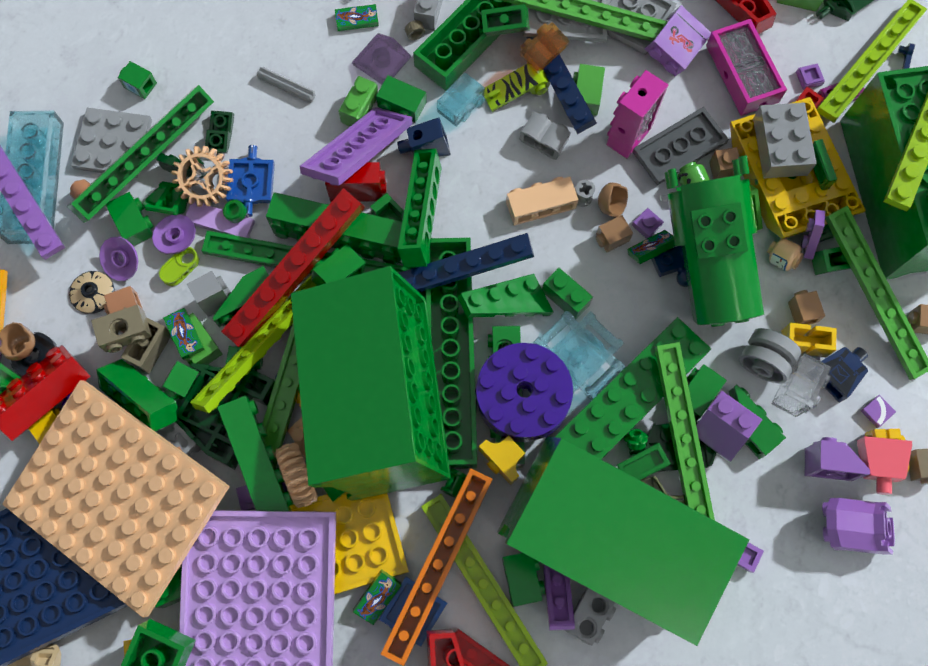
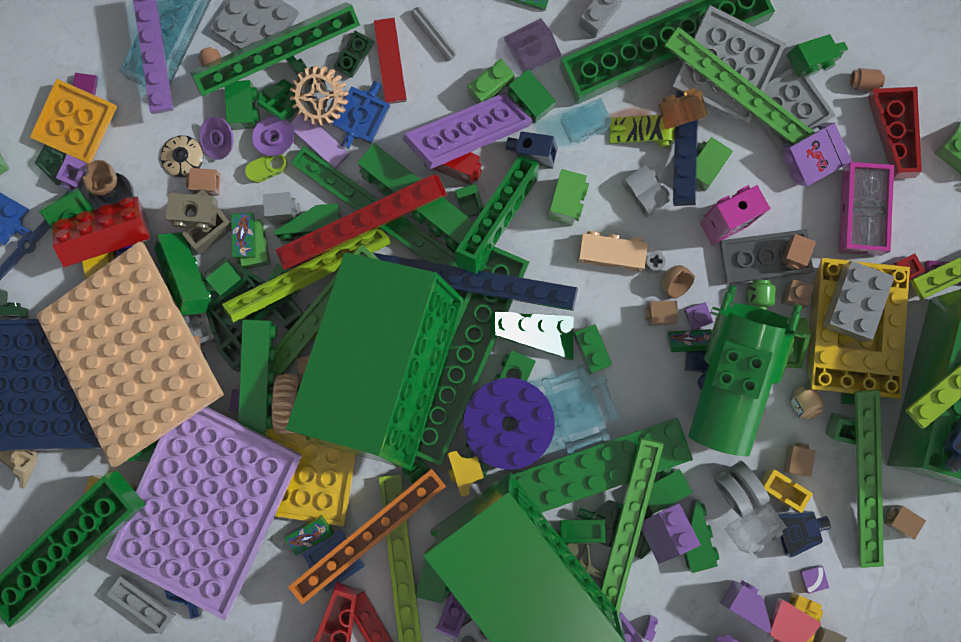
camera: 25 degrees right, 10 degrees up
green tile [223,200,247,223] -> none
green brick [311,244,366,286] -> none
dark tan axle [404,20,425,40] -> none
green brick [481,4,530,36] -> none
green plate [624,429,648,450] -> none
medium lavender tile [796,63,825,90] -> none
medium lavender plate [801,210,826,259] -> none
green tile [813,139,837,190] -> none
none -> red tile [374,17,407,104]
none -> bright green brick [547,169,589,226]
none -> medium lavender tile [641,615,658,642]
none -> nougat brick [781,234,816,270]

